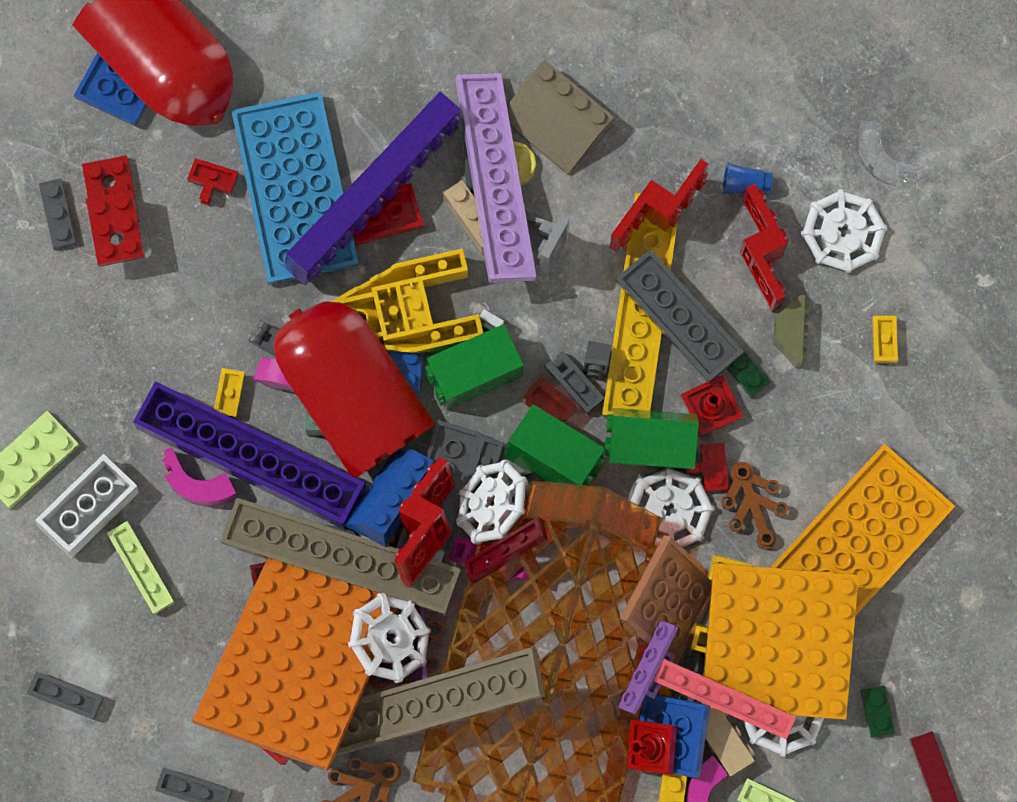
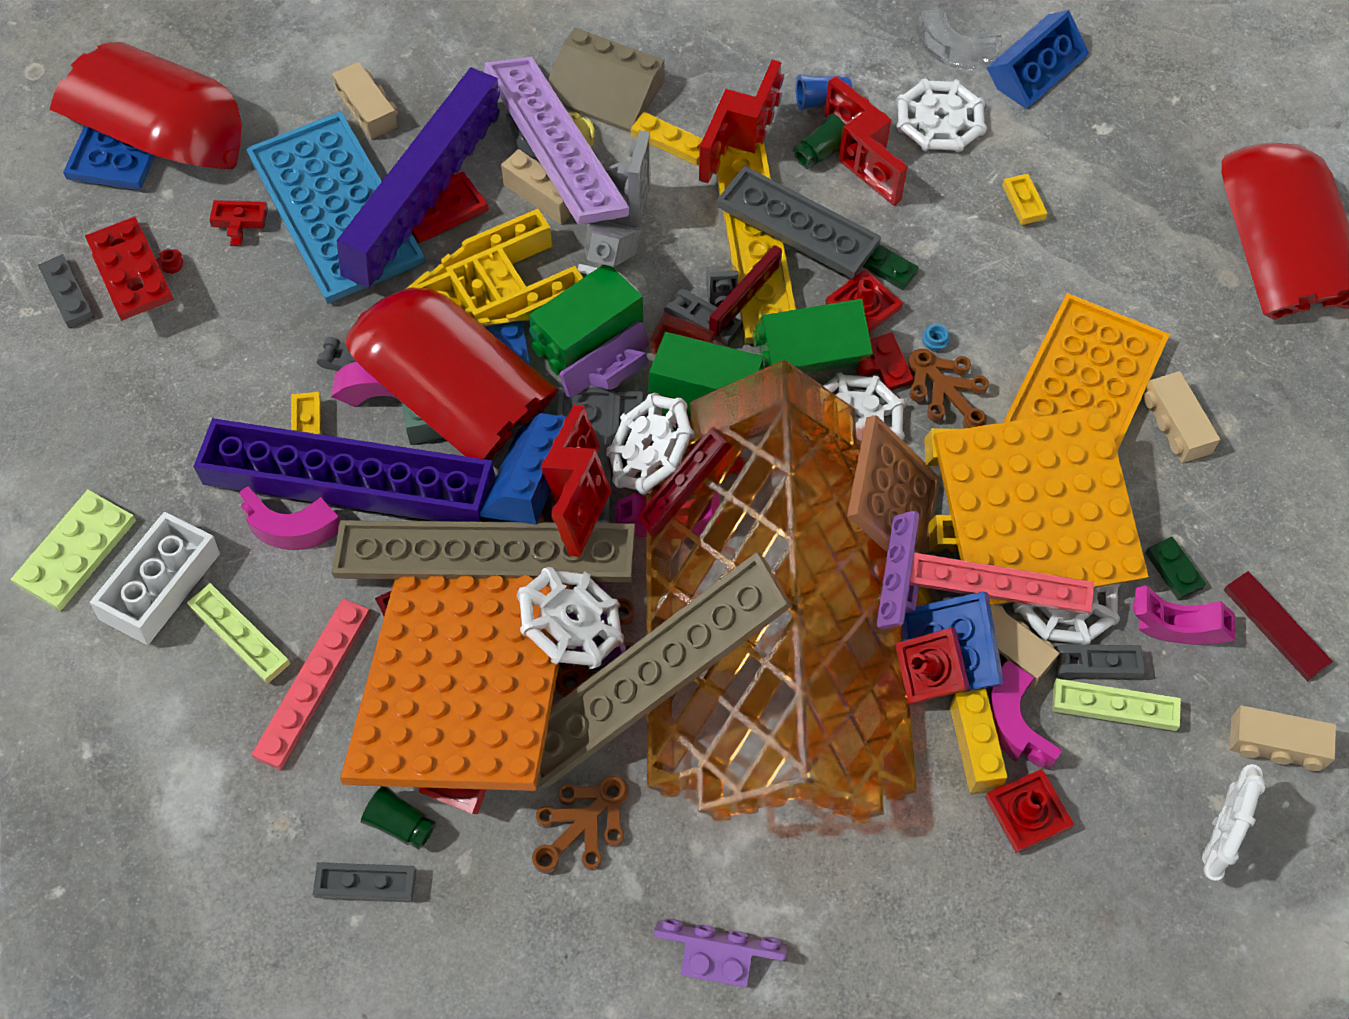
camera: 15 degrees left, 15 degrees down
dark grey plate [27,671,104,720] -> none
olive slope [773,295,809,368] -> none
none -> red plate [156,249,183,274]
none -> coral plate [251,598,371,771]
none -> tan brick [332,61,399,140]
none -> dark green plant [360,786,436,850]
none -> medium lavender bracket [560,321,649,398]
none -> light grey slope [584,220,641,267]
none -> yellow plate [631,112,703,166]
none -> dark red tile [709,245,782,337]
none -> dark green plant [793,114,846,169]
none -> dark azure plate [922,324,950,351]
none -> blue slope [987,10,1089,108]
none -> dark grey plate [1054,644,1145,680]
none -> dark pink arch [1133,586,1235,645]
none -> tan brick [1143,371,1220,463]

